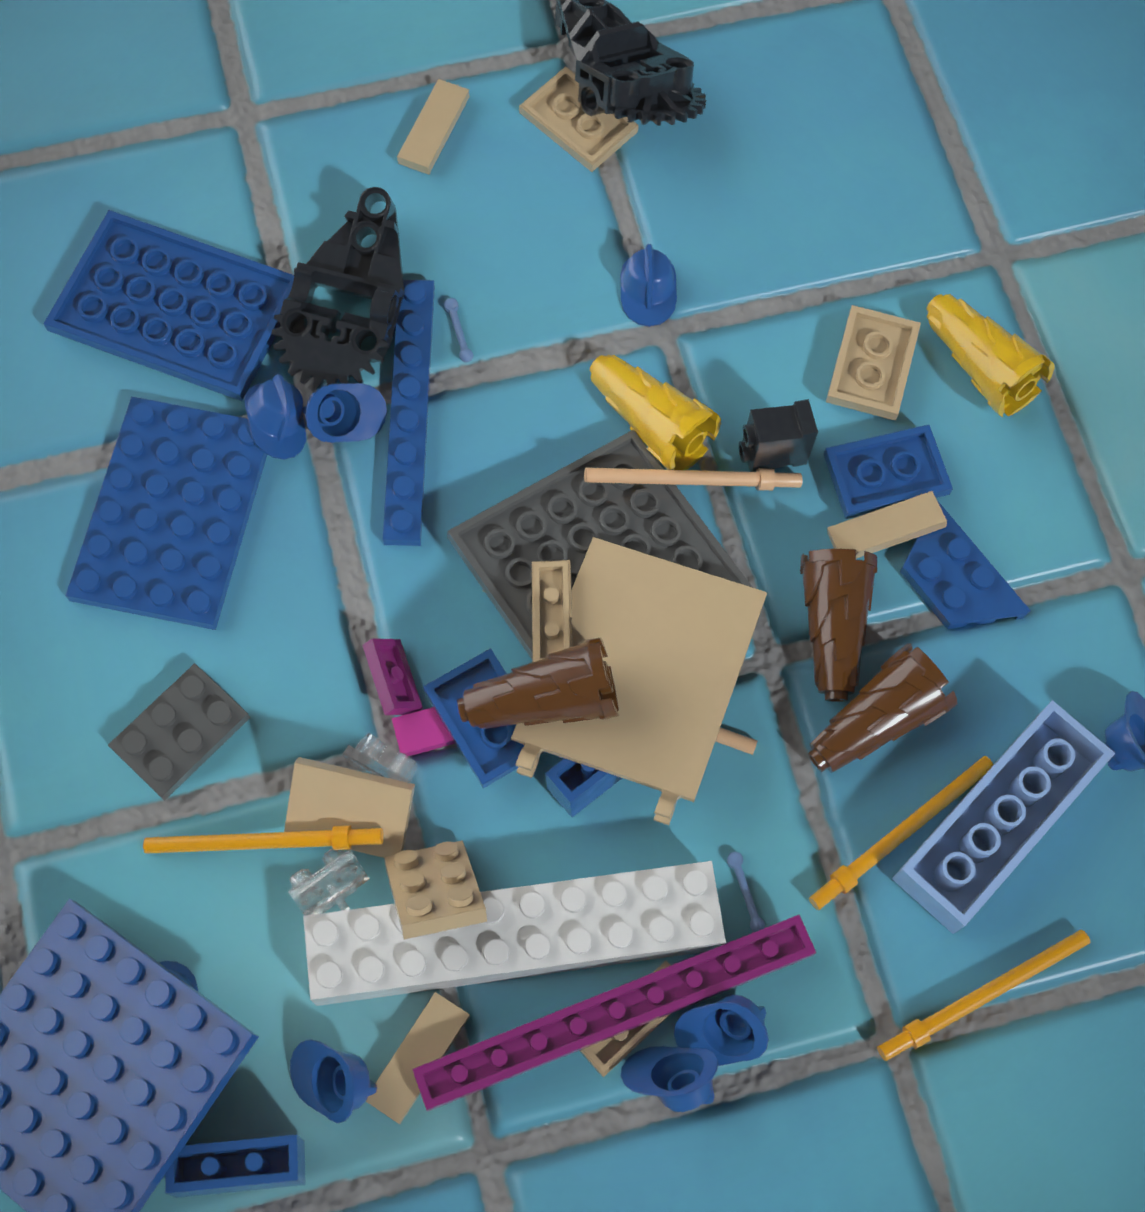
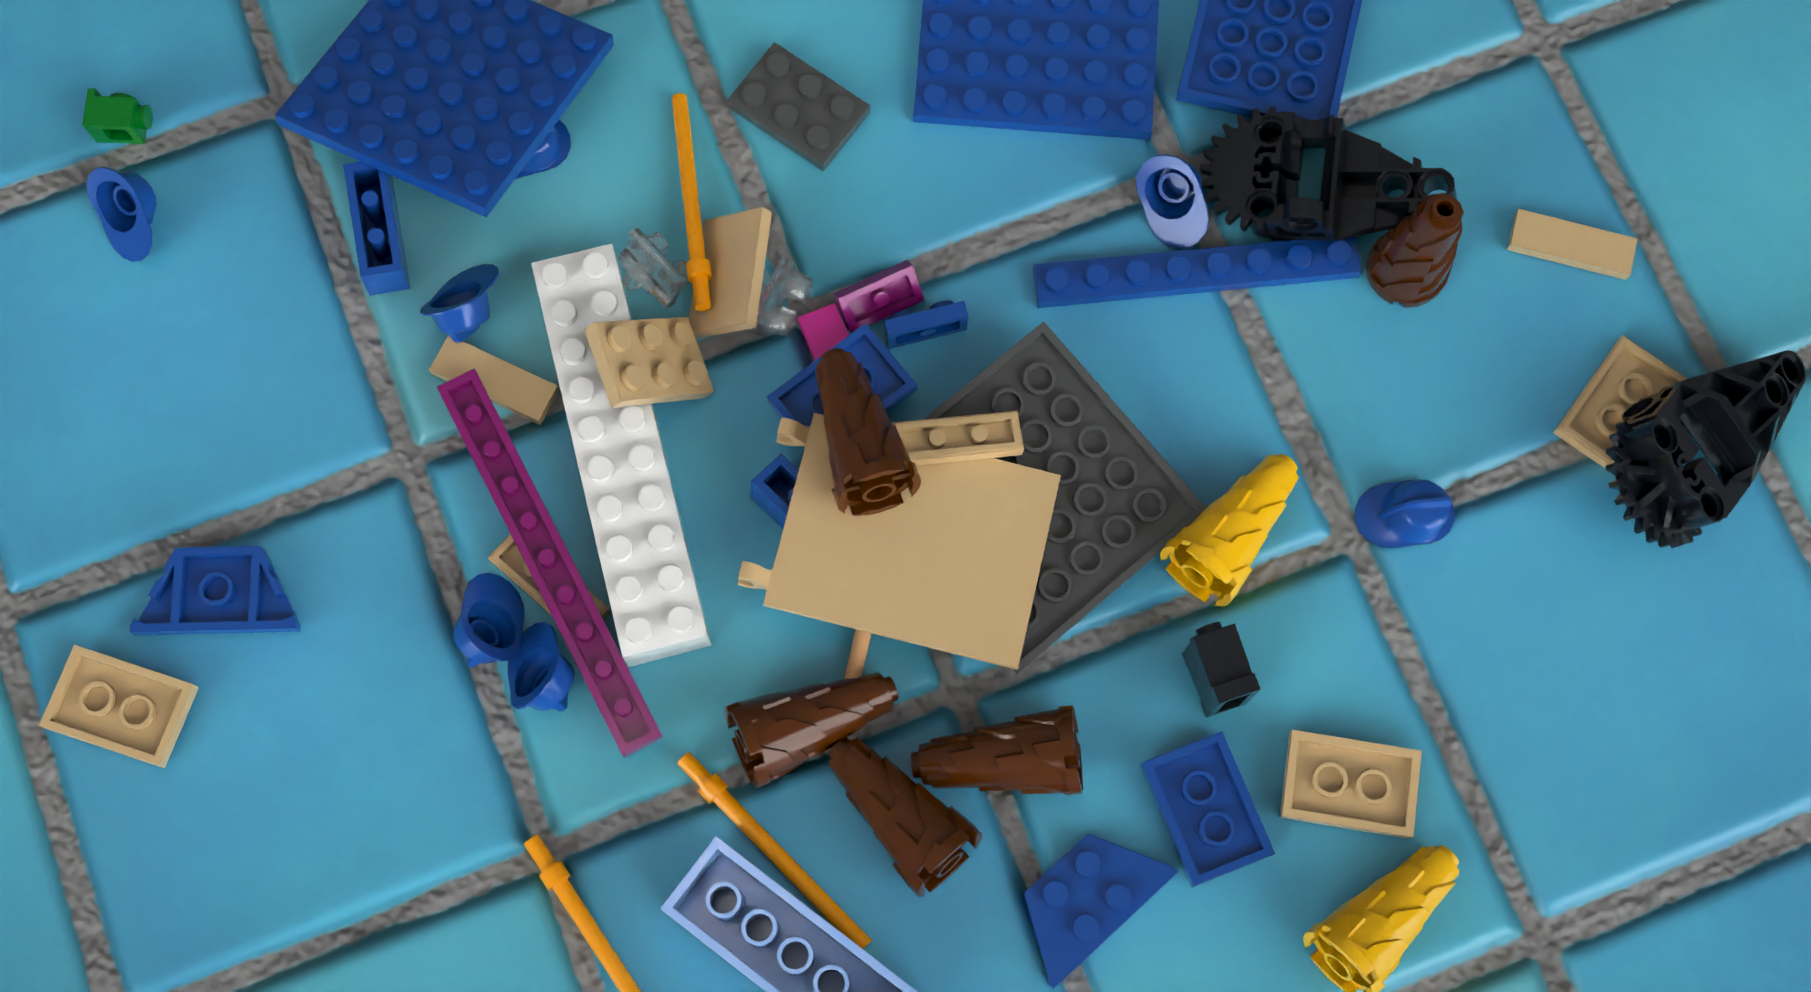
camera: 85 degrees right, 5 degrees up
blue piece [244,374,306,460] -> none
medium blue hinge [444,298,473,362] -> none
light nougat bar [584,468,803,491] -> none
medium blue hinge [727,852,765,932] -> none
tan tile [827,491,947,559] -> none
none -> reddish brown cone [725,672,899,788]
none -> blue plate [884,300,968,349]
none -> reddish brown cone [1366,193,1464,307]

